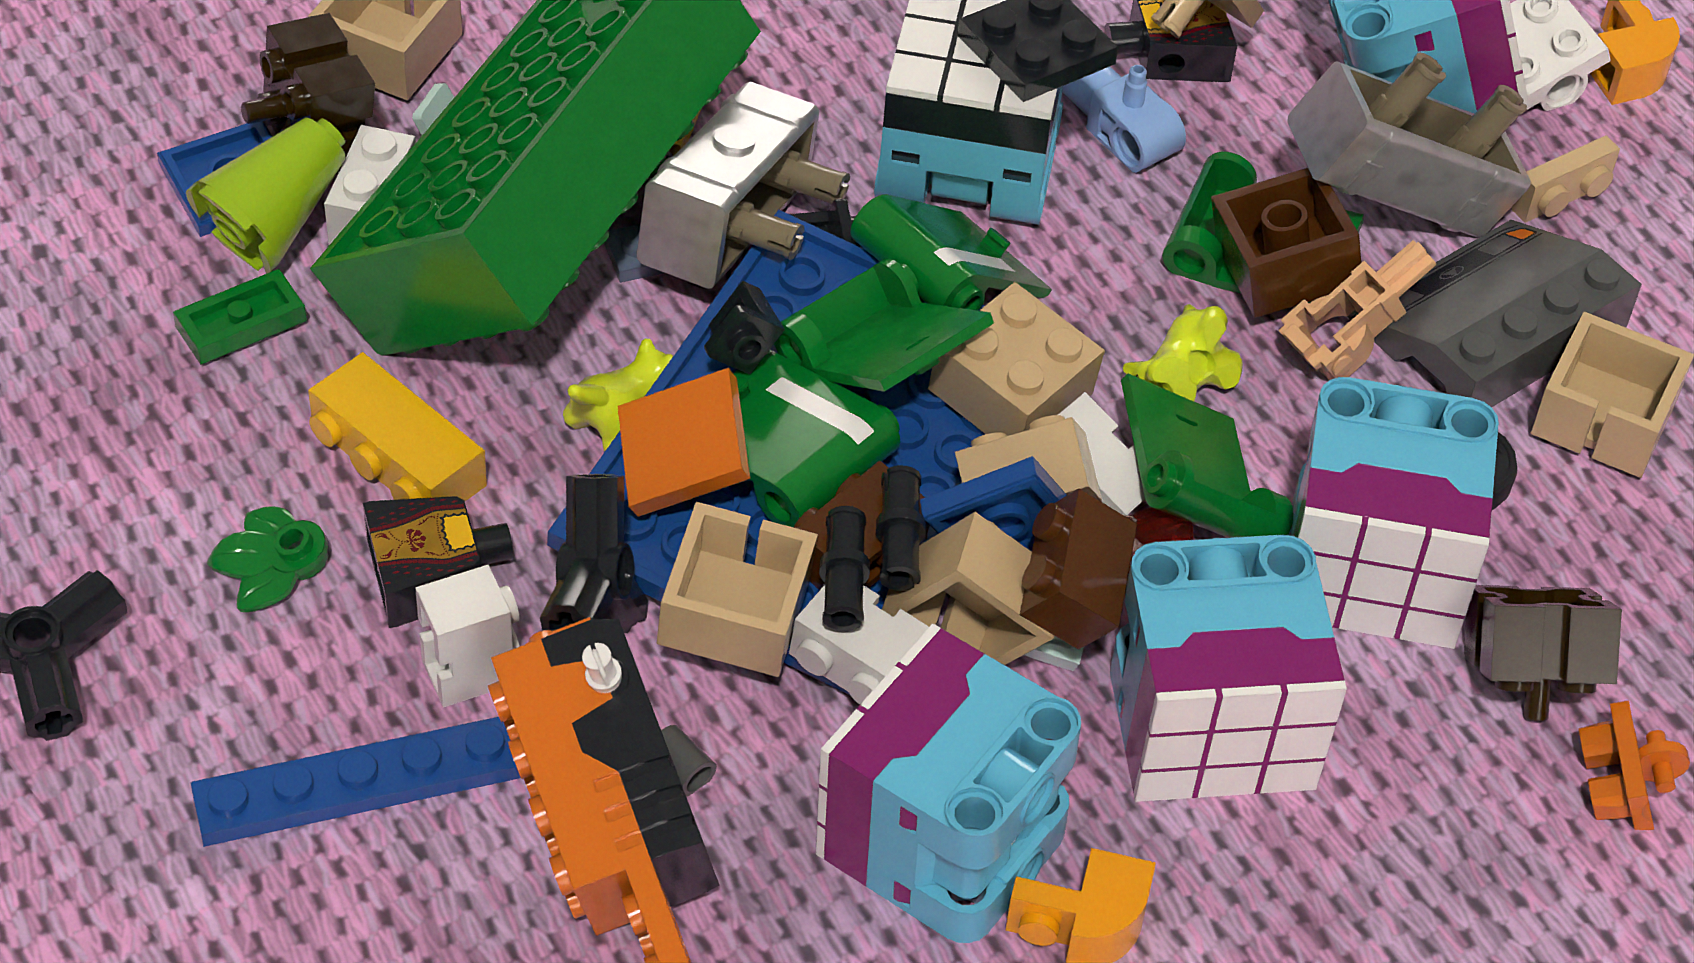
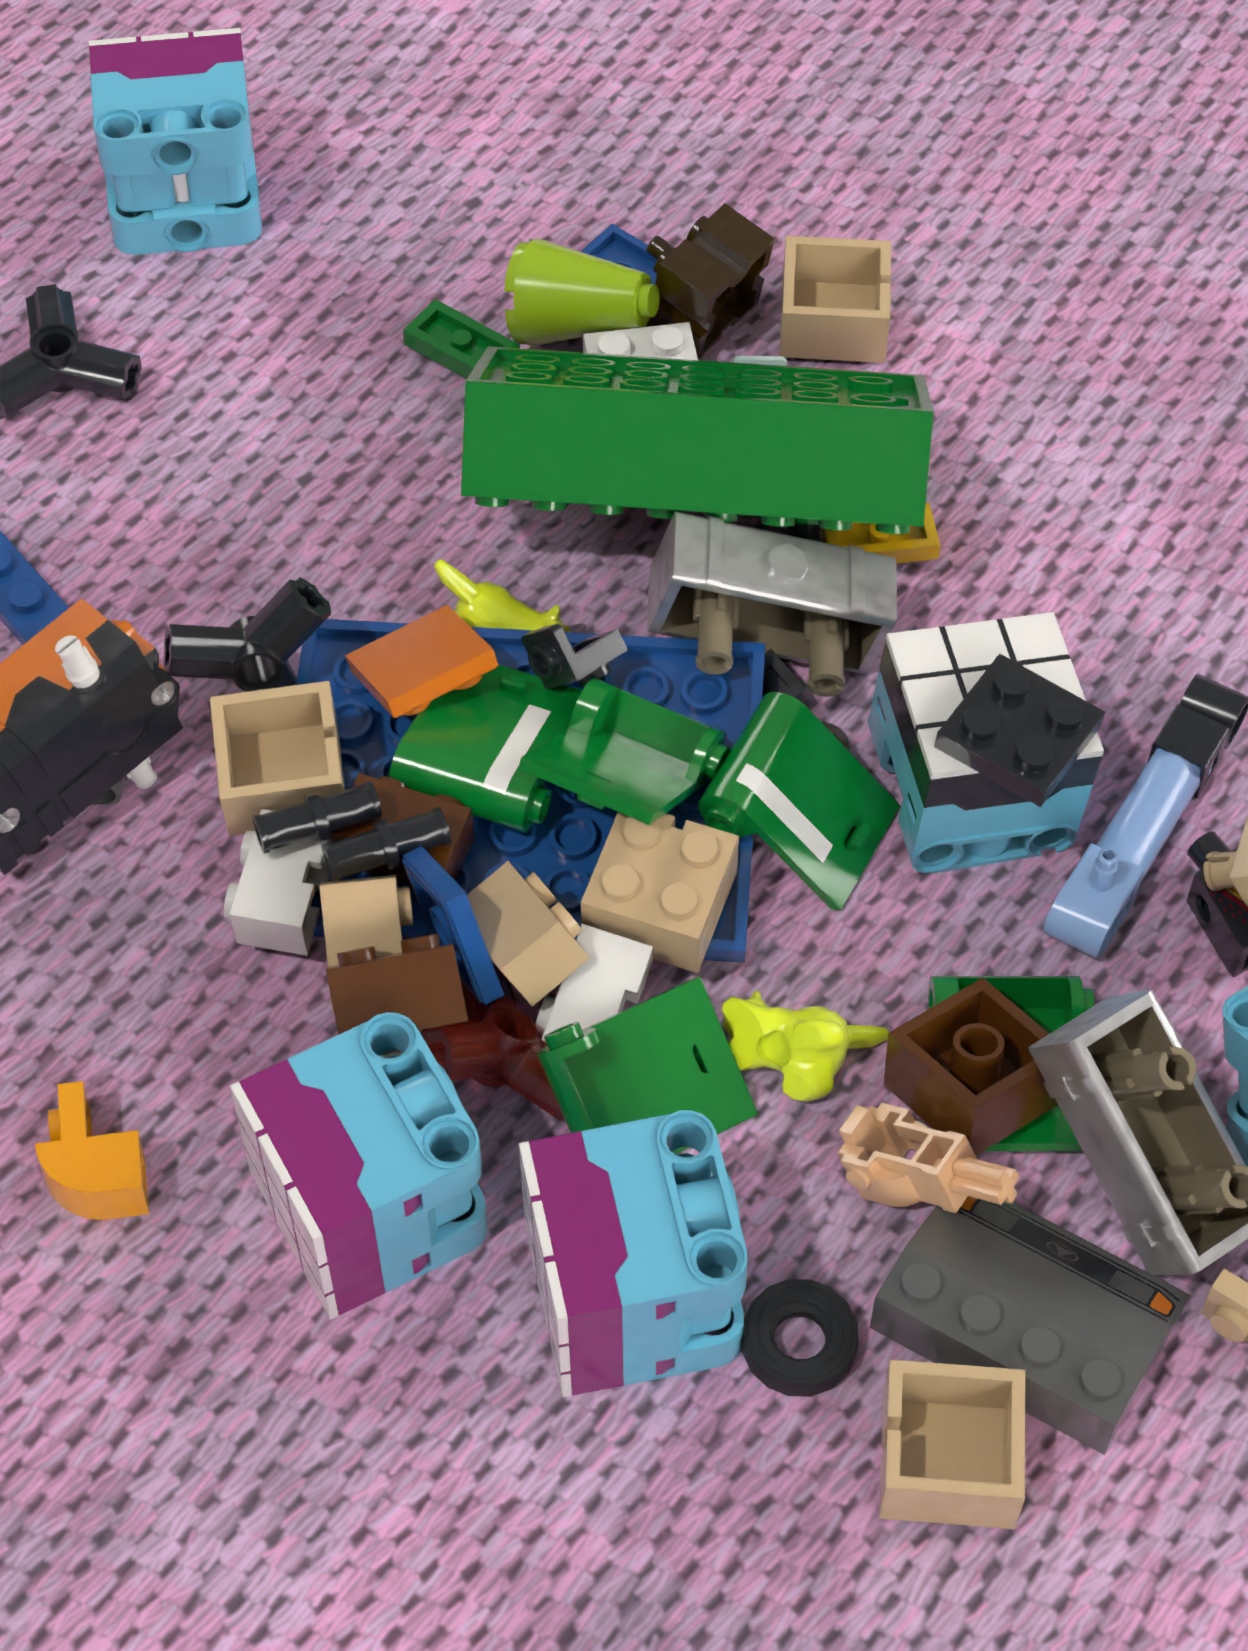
camera: 70 degrees right, 5 degrees up
green plate [207,506,328,612] -> none
yellow brick [308,352,487,501] -> none
torso [363,496,514,628] -> none
white brick [415,565,520,708] -> none
dark grey hinge [661,725,717,796] -> none
medium azure piece [816,624,1081,943] -> none
dark brown brick [1464,585,1622,721] -> none
orange hips [1578,700,1690,830] -> none

